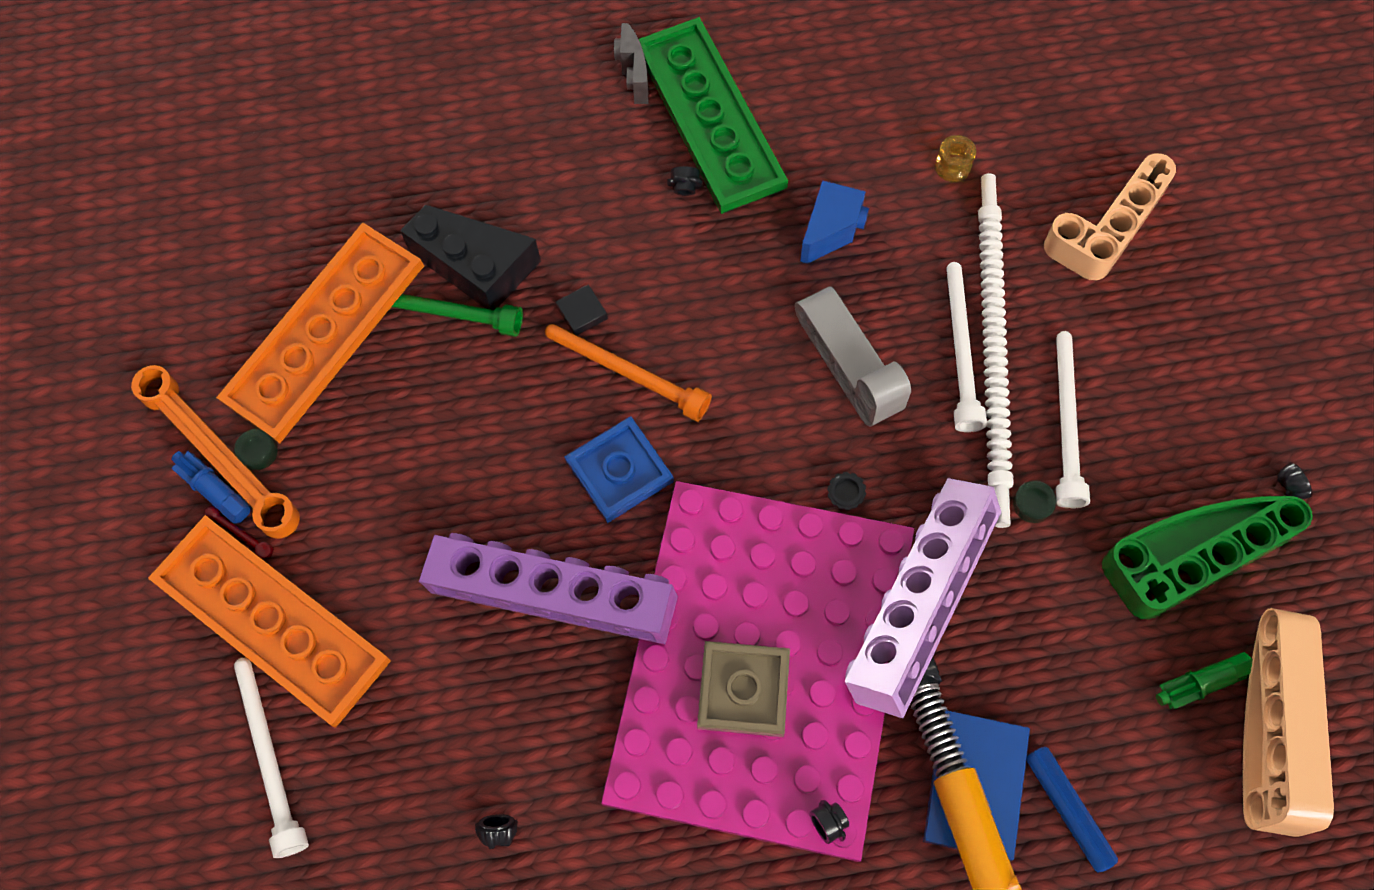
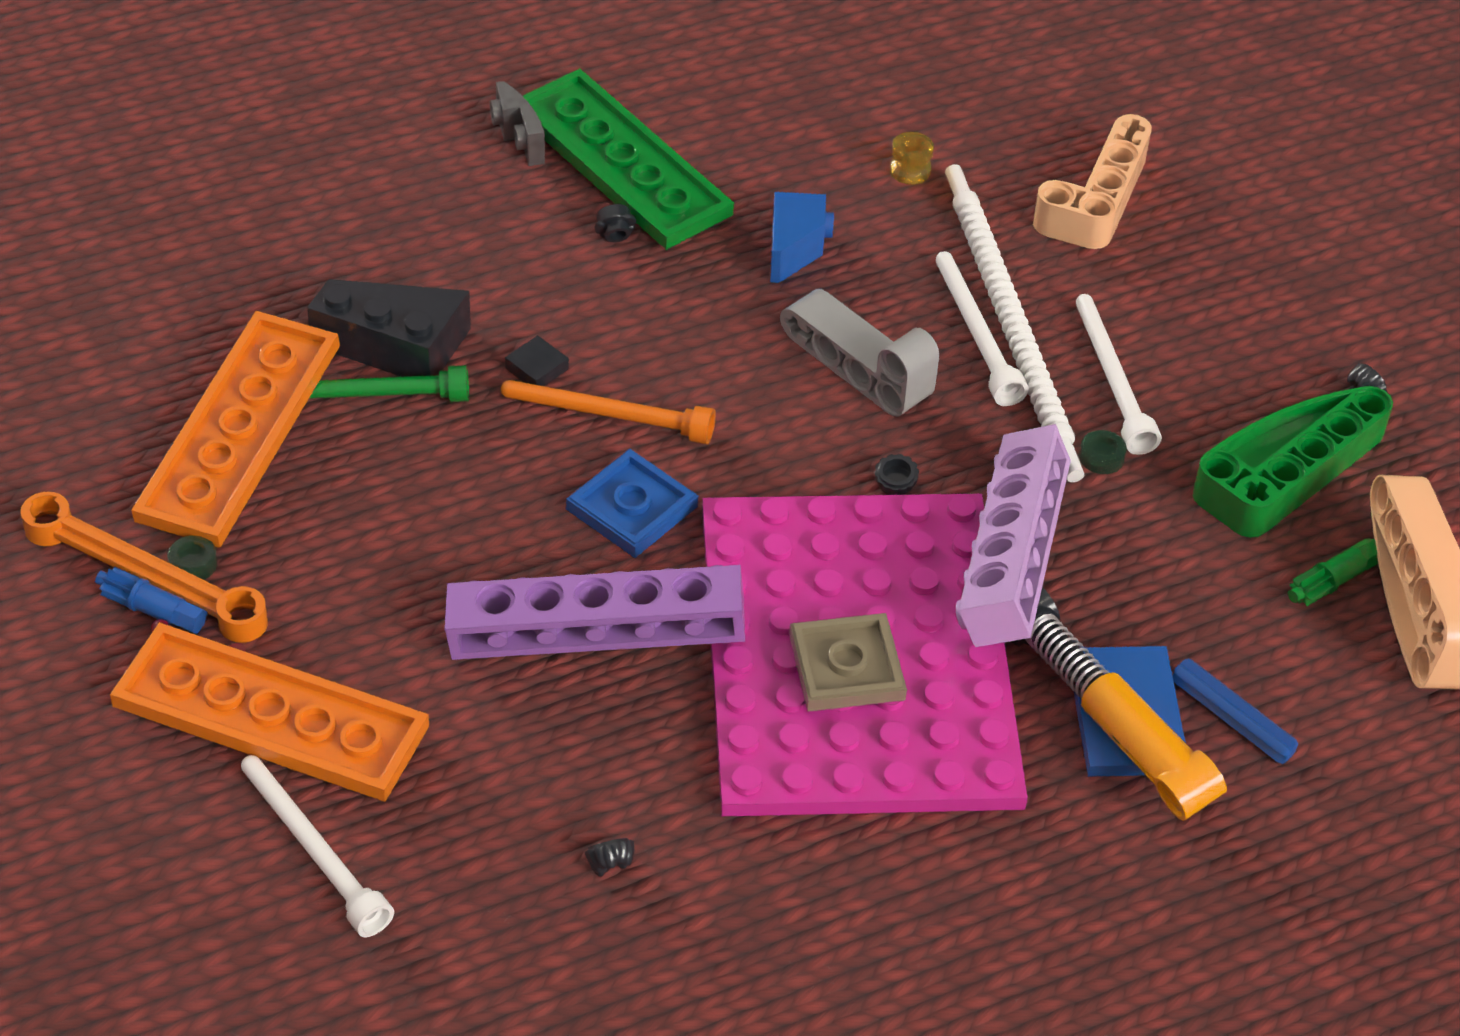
camera: 20 degrees left, 20 degrees down
black plate [810,800,849,844] -> none

